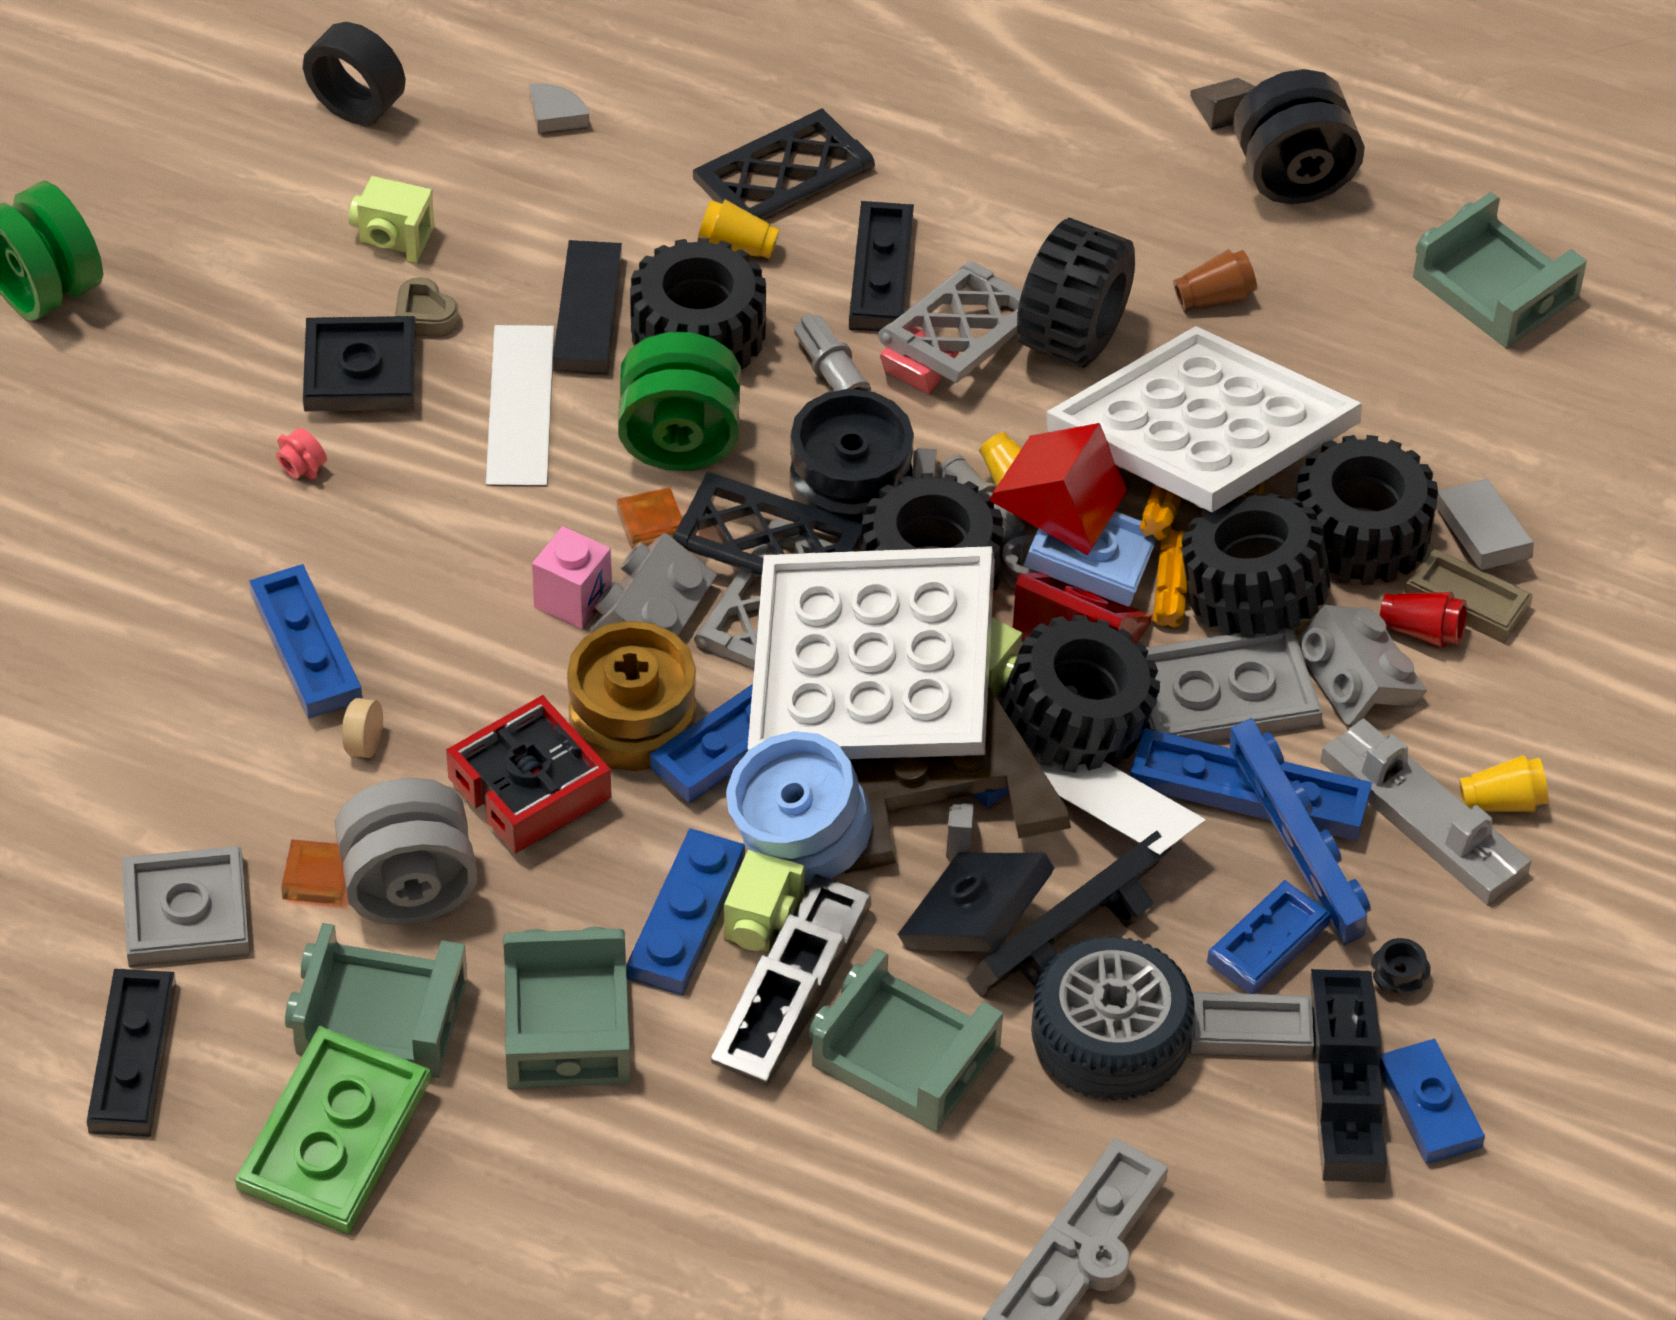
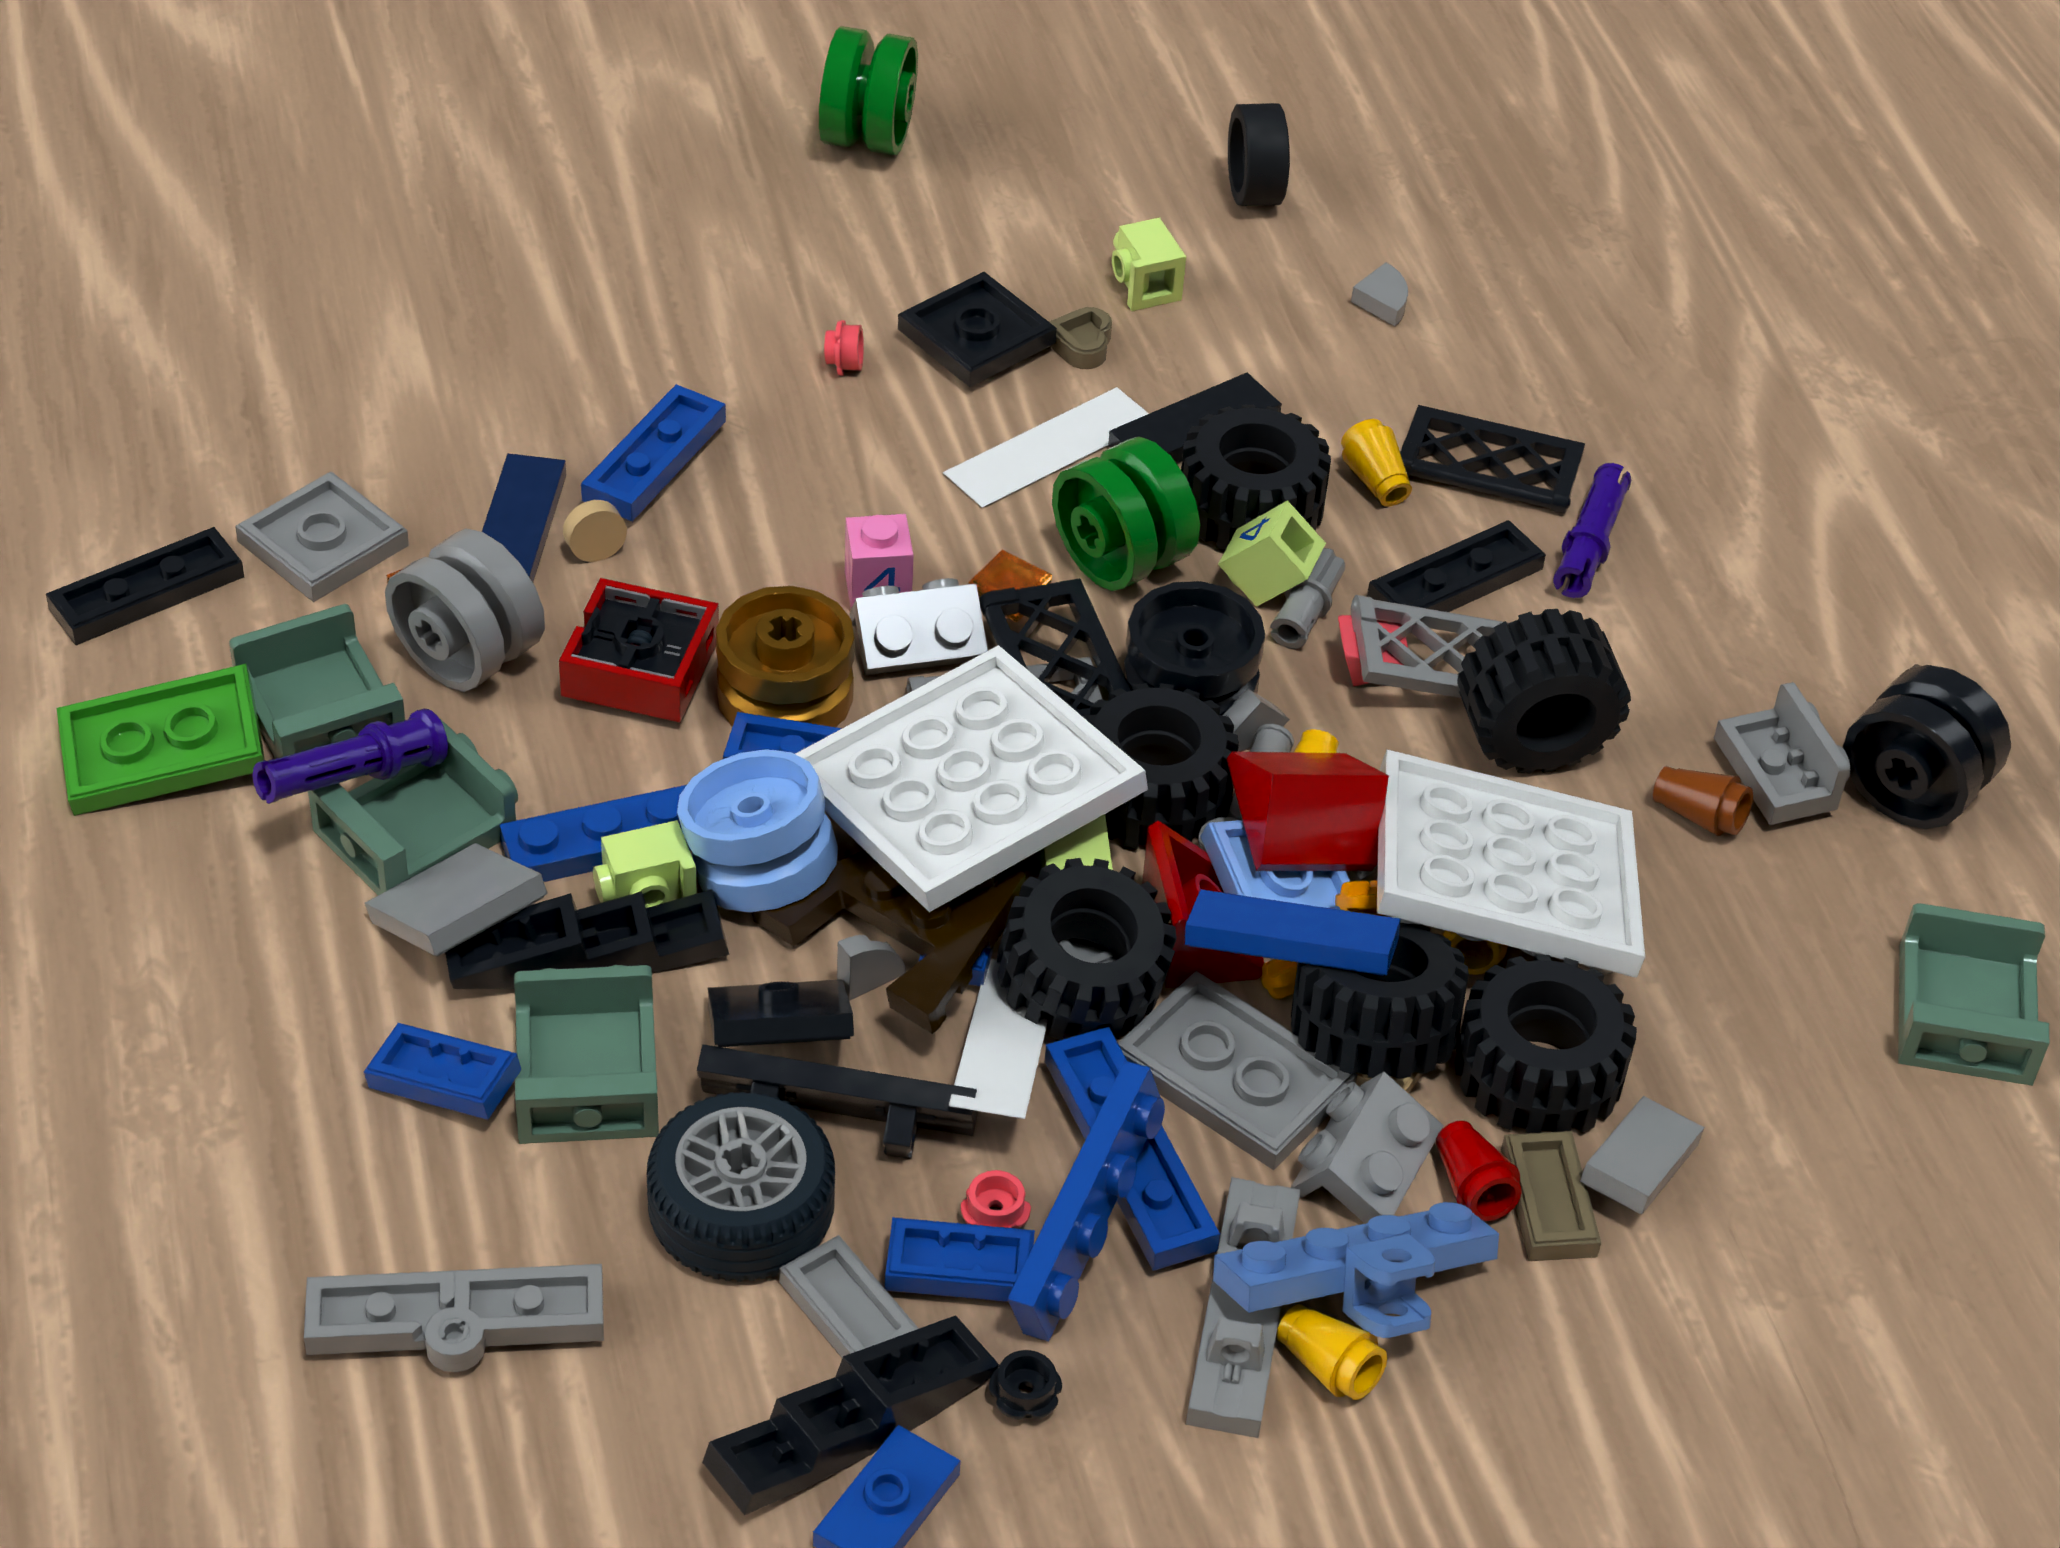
camera: 50 degrees right, 5 degrees down
none -> dark purple pin [252,708,448,804]
none -> blue plate [364,1023,522,1120]
none -> light grey tile [365,843,548,957]
none -> dark blue tile [482,453,566,582]
none -> coral plate [961,1170,1031,1228]
none -> blue tile [1185,889,1400,975]
none -> medium blue plate [1213,1202,1499,1338]
none -> yellowish green brick [1218,500,1326,607]
none -> dark purple pin [1553,463,1632,598]
none -> light grey bracket [1714,682,1850,825]

